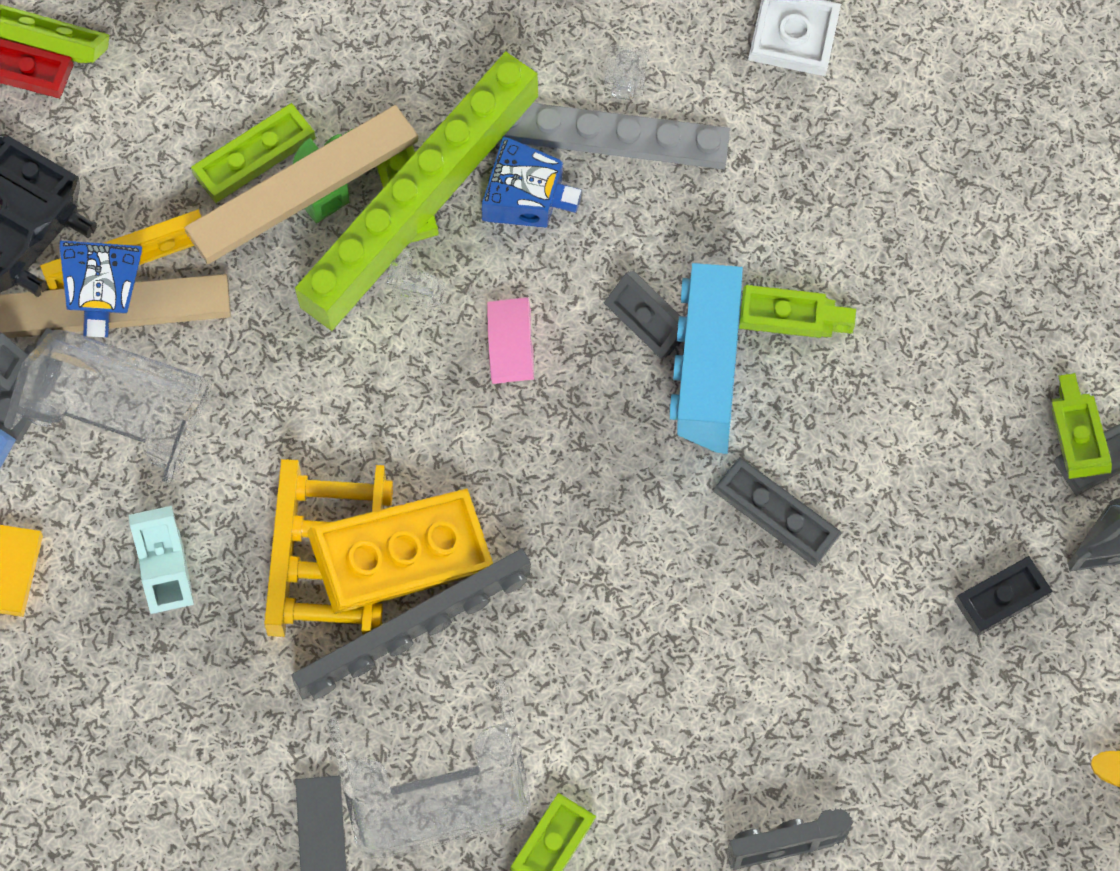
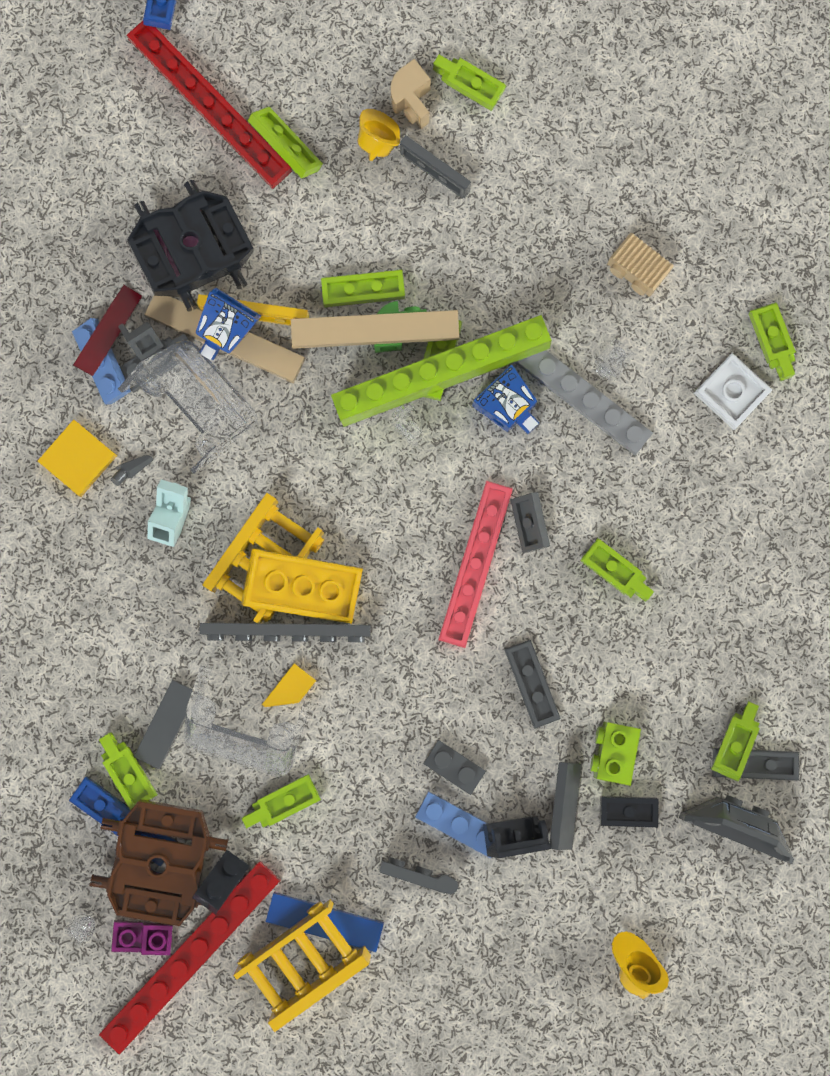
camera: 35 degrees right, 15 degrees up
bright pink slope [487,297,534,384] -> none
medium azure slope [670,263,743,454] -> none
none -> dark grey bar [111,455,153,486]
none -> yellow tile [262,663,317,707]
none -> medium blue plate [415,791,491,858]
none -> dark grey plate [423,740,486,795]
none -> coral tile [438,481,513,648]
none -> black hinge [483,816,551,859]
none -> dark grey tile [550,762,582,850]
none -> lime brick [590,721,641,786]

